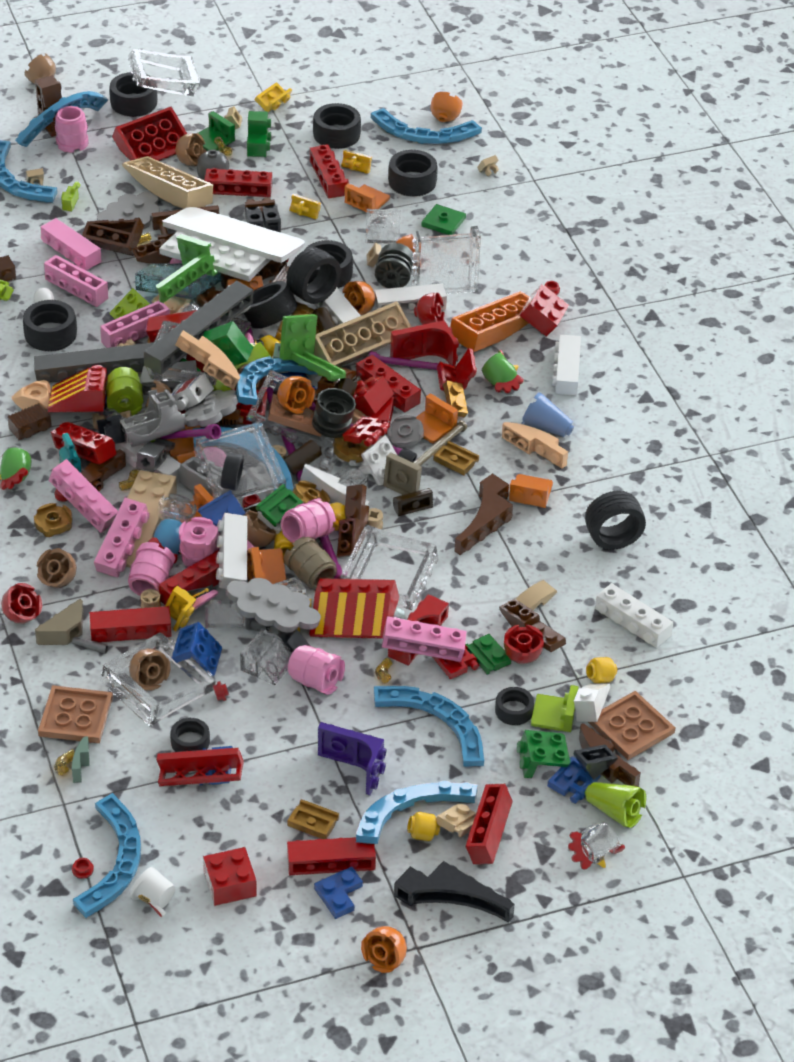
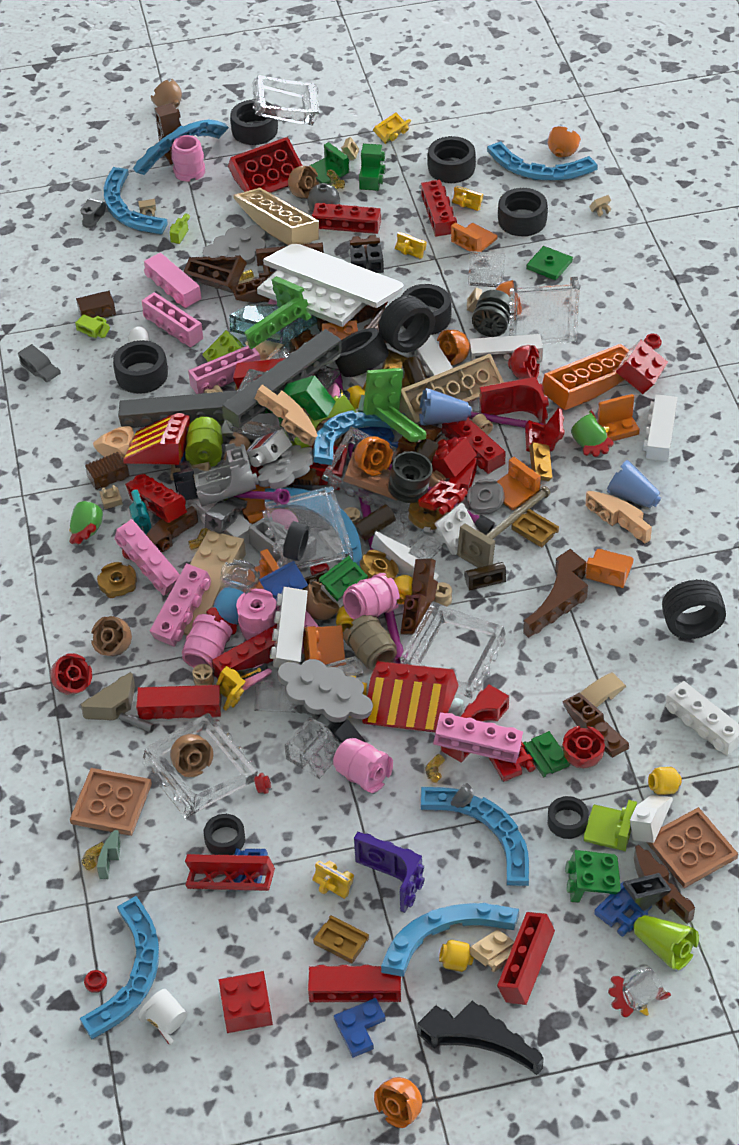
camera: 10 degrees right, 5 degrees up
blue bracket [172,622,222,677] -> none
none -> tan tile [99,485,123,509]
none -> yellow hips [312,860,354,899]
none -> medium blue cone [419,388,472,425]
none -> dark grey piece [451,783,474,808]
none -> tan wheel [471,414,493,435]
none -> orange bracket [597,394,640,441]

